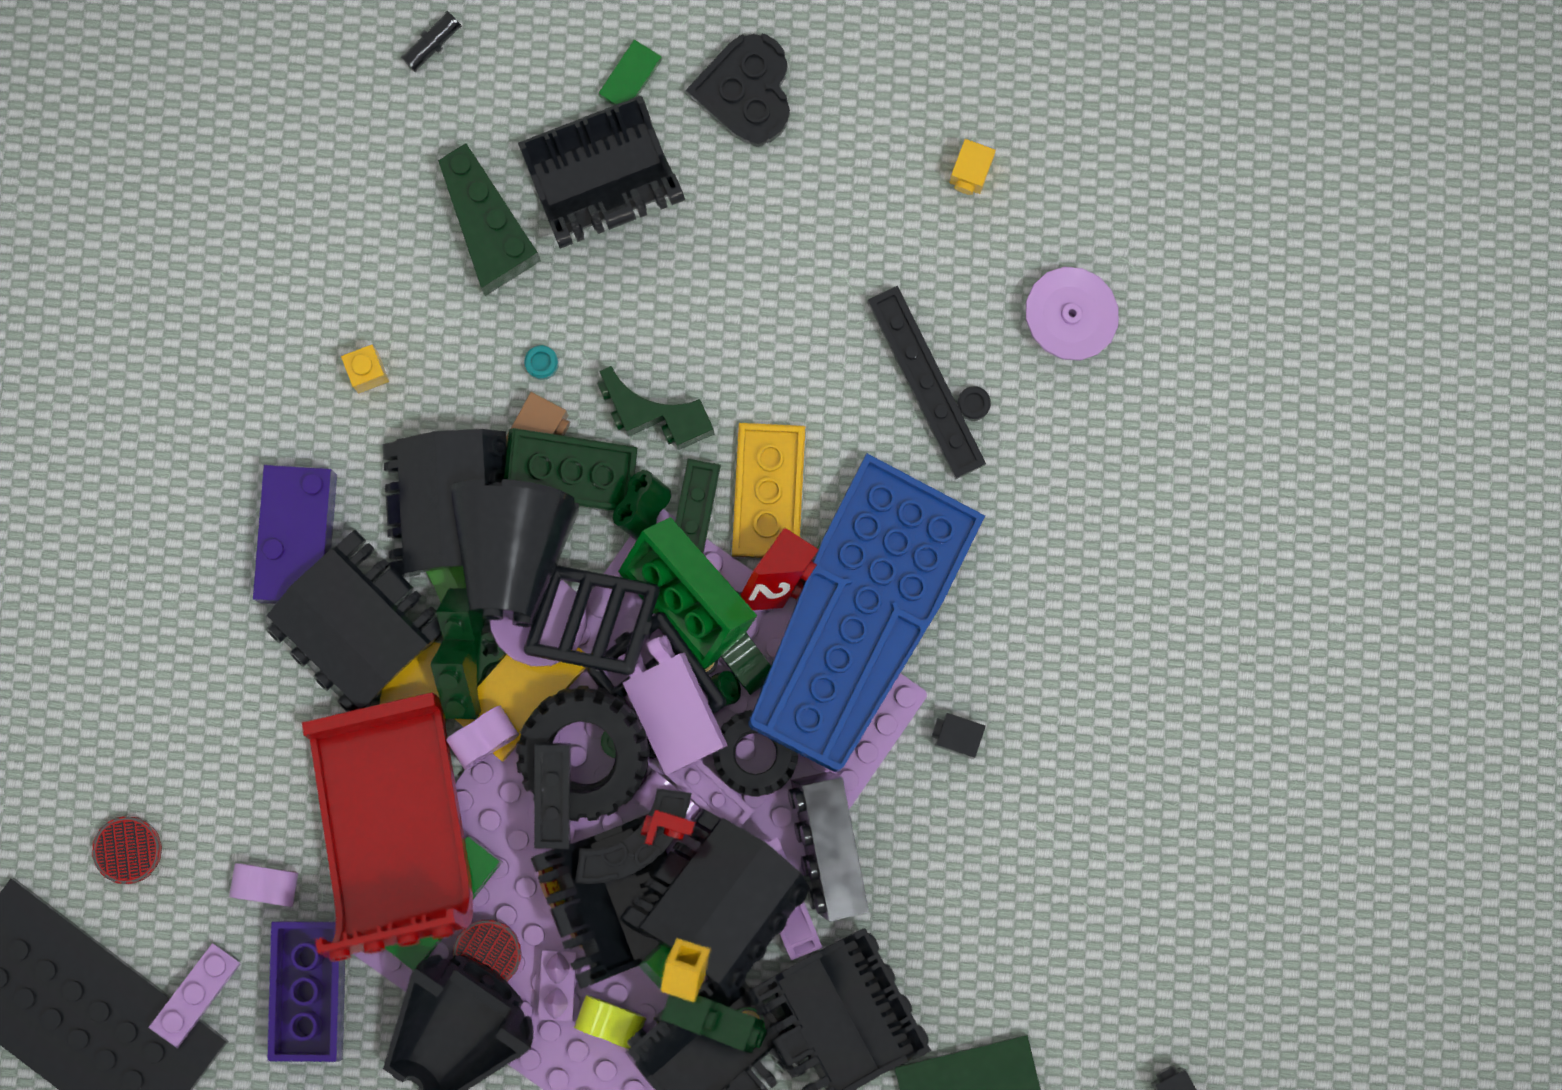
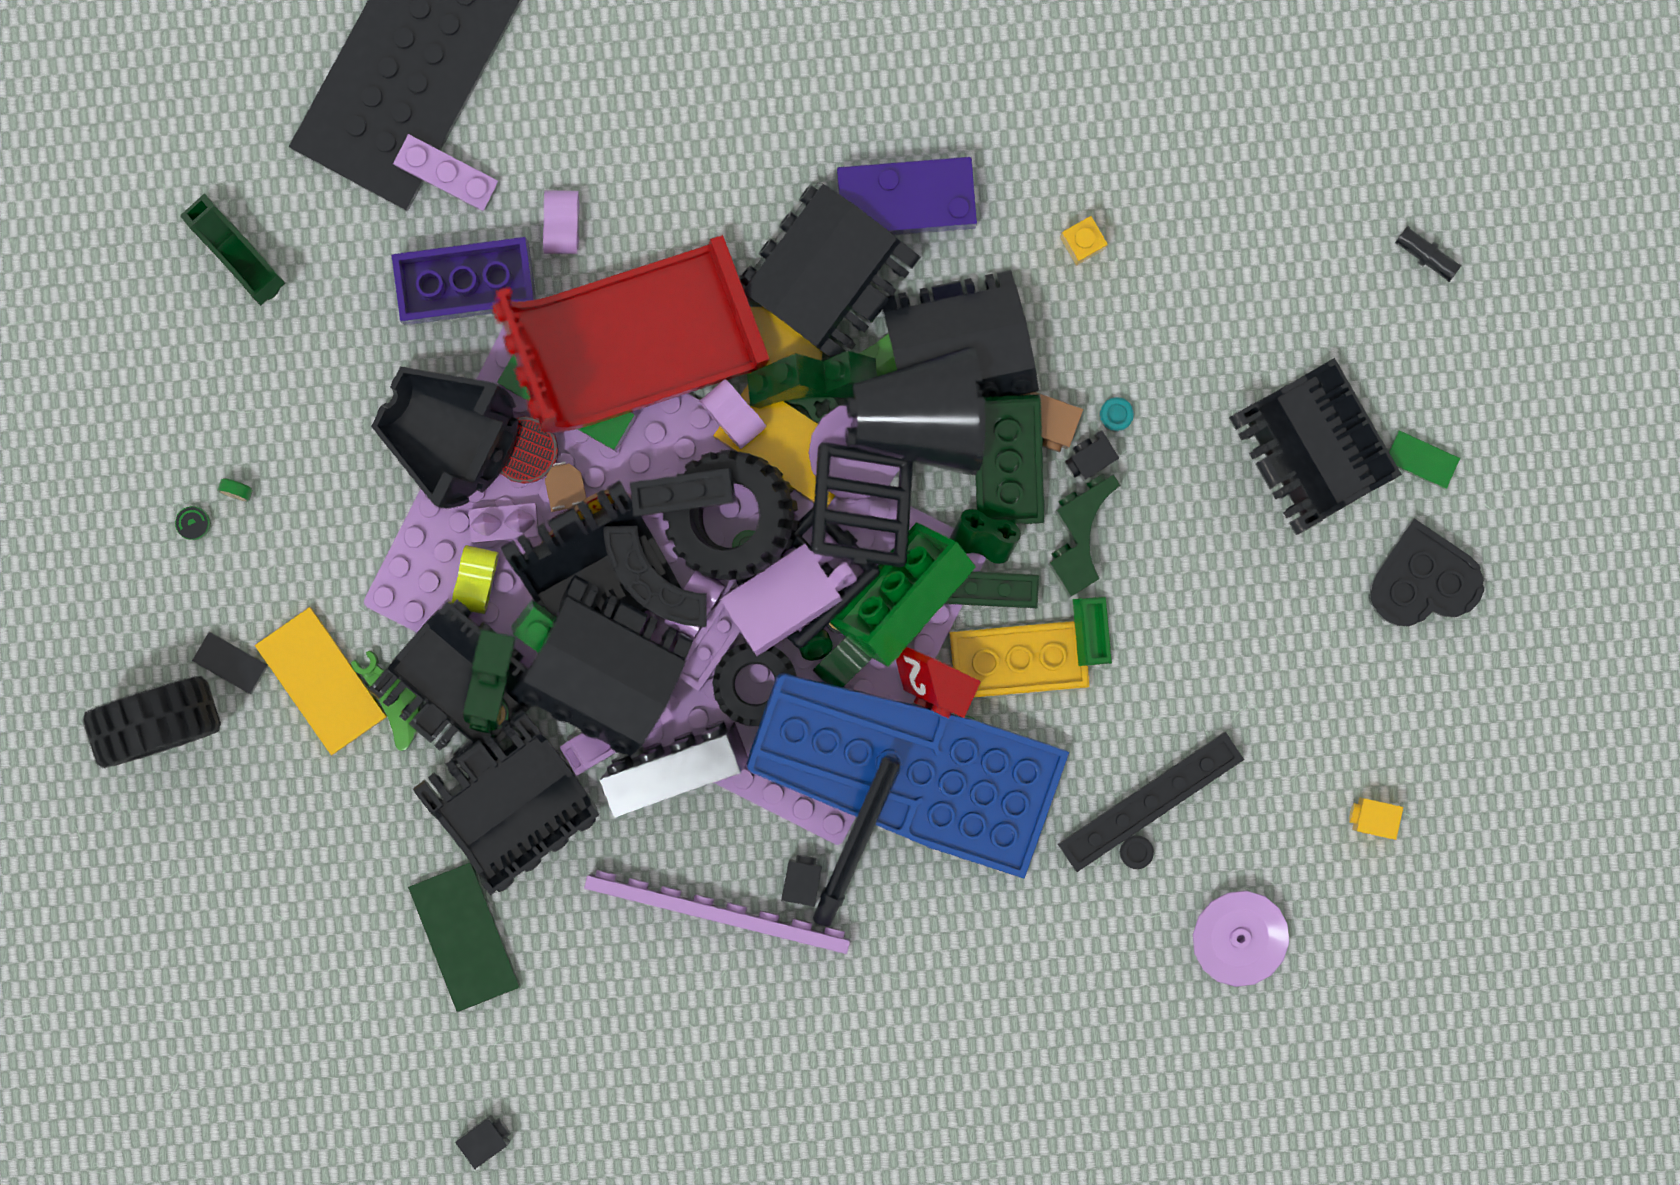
camera: 85 degrees right, 5 degrees up
tile [92,816,162,884] -> none
dark green wedge [438,143,541,296] -> none
red bracket [641,810,696,845] -> none
yellow brick [661,938,710,1002] -> none
none -> medium nougat piece [545,462,586,512]
none -> lavender plate [584,870,850,954]
none -> black axle [813,756,900,927]
none -> black brick [1064,430,1119,481]
none -> green tile [1072,597,1112,666]

